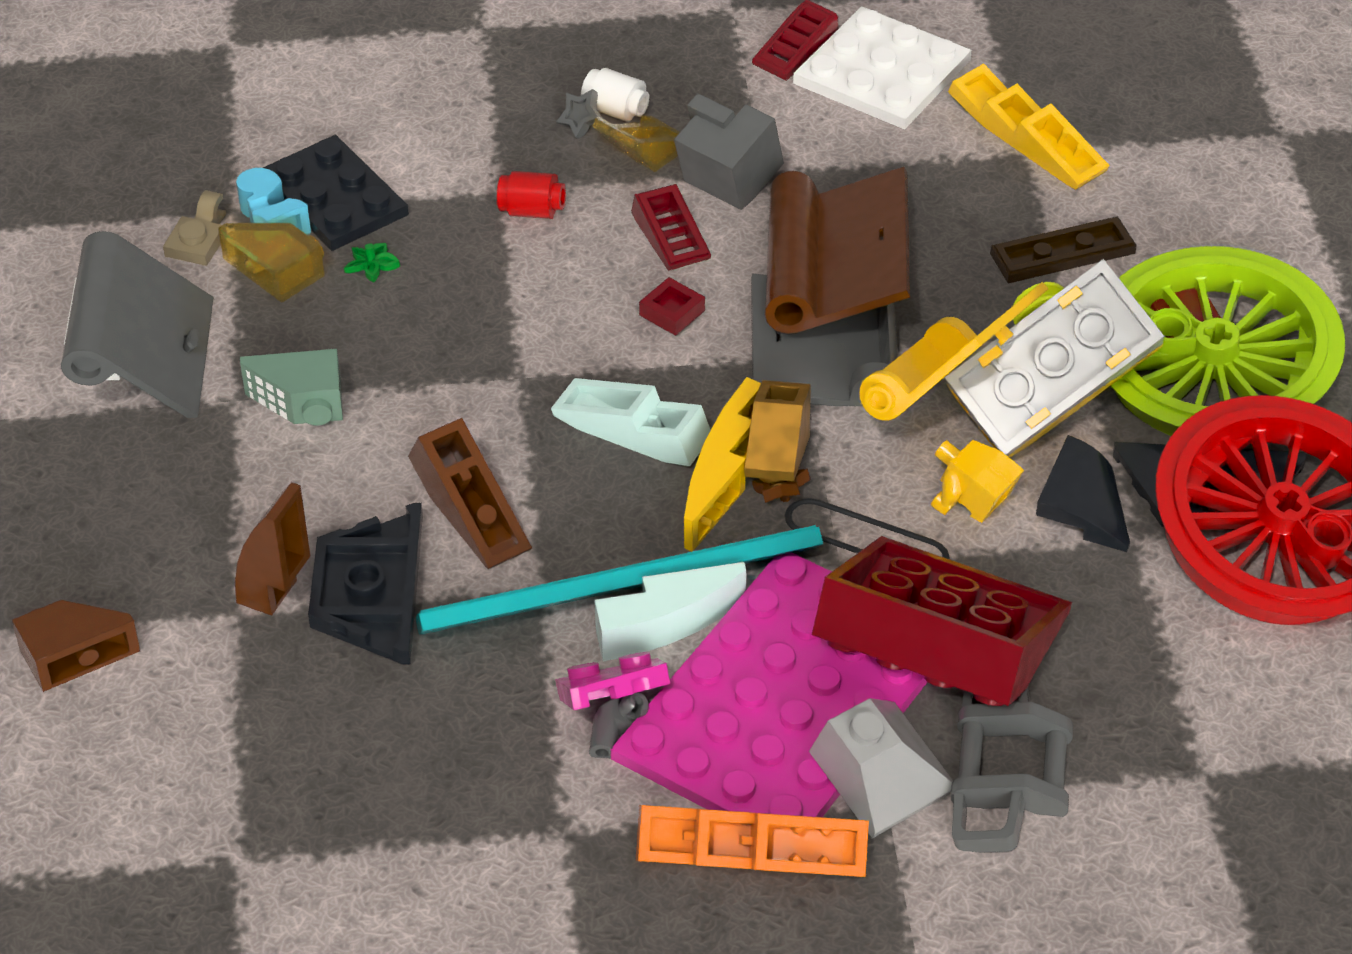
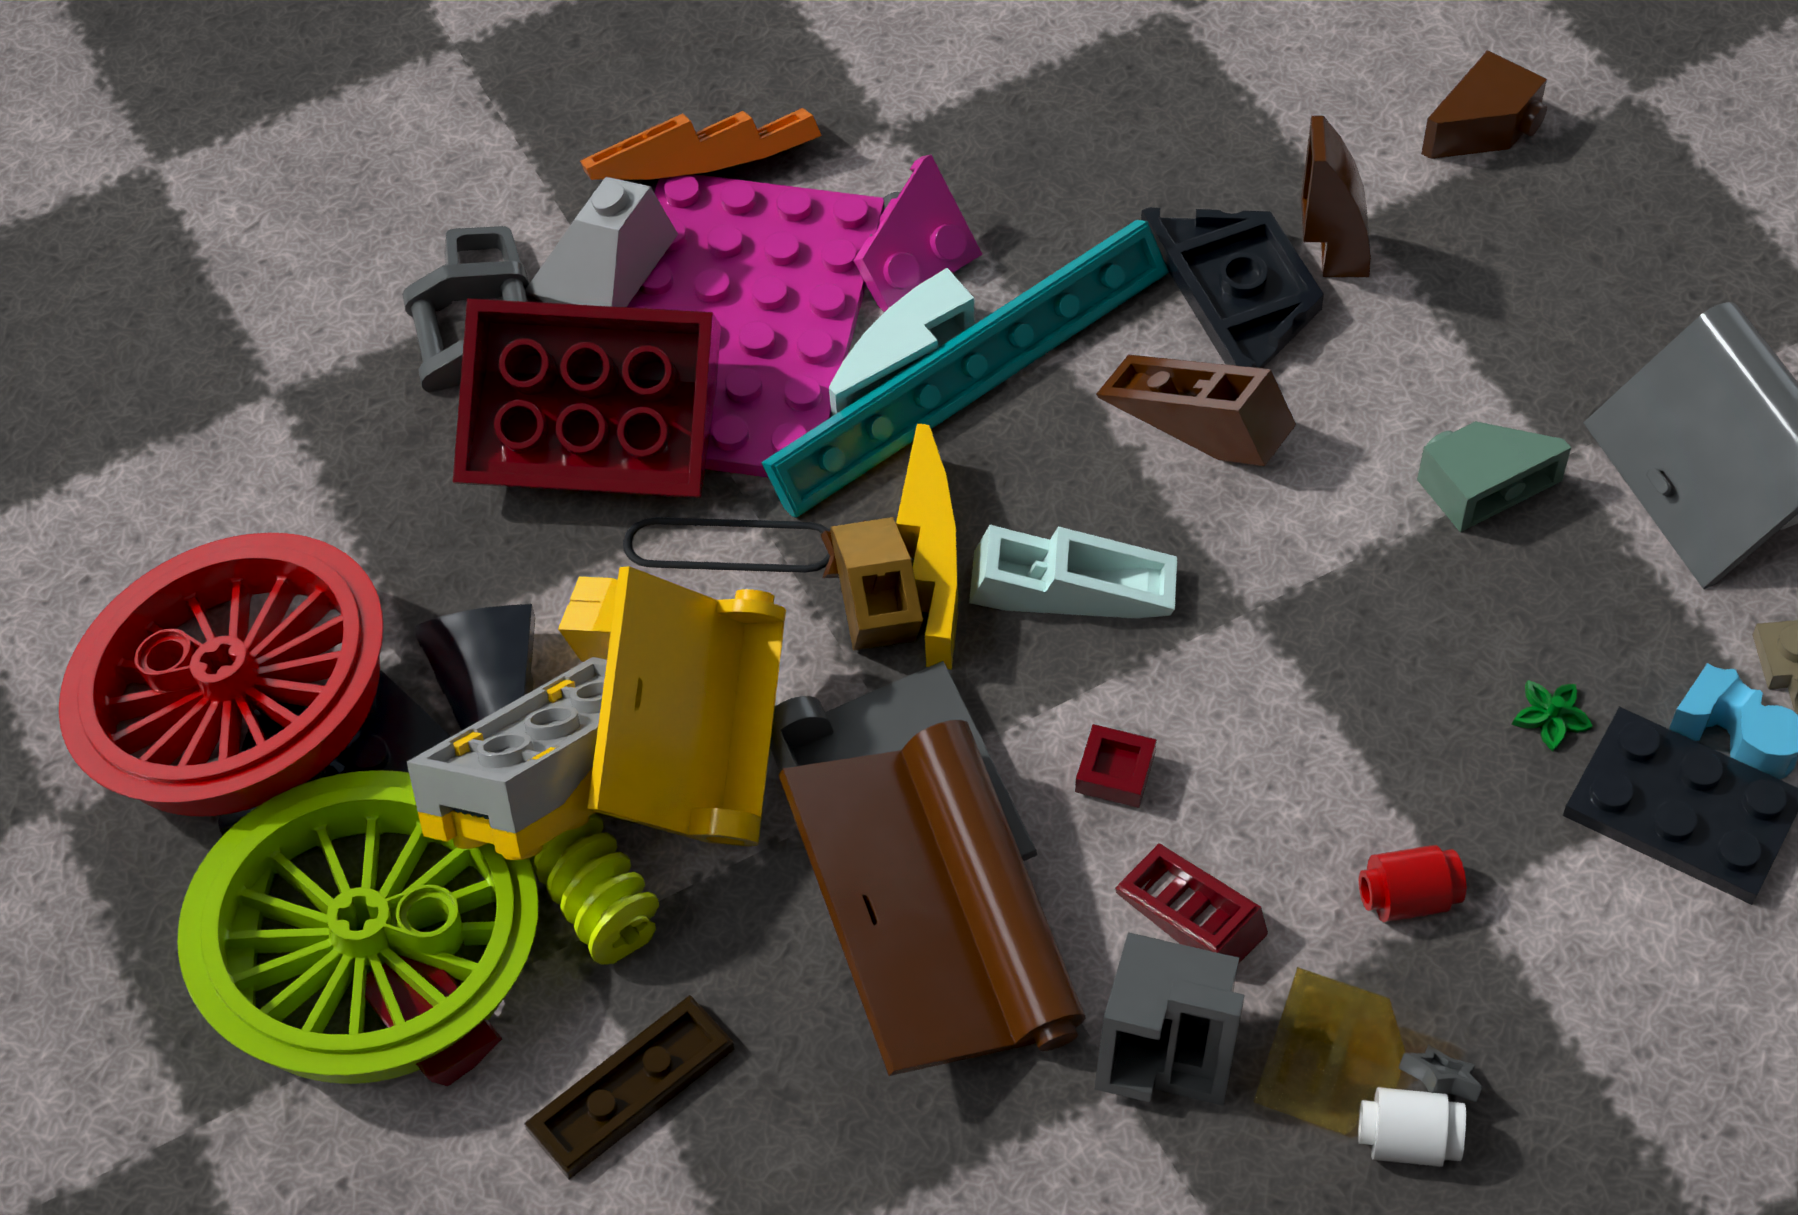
camera: 160 degrees right, 10 degrees up
clear yellow slope [218,223,324,303] -> none

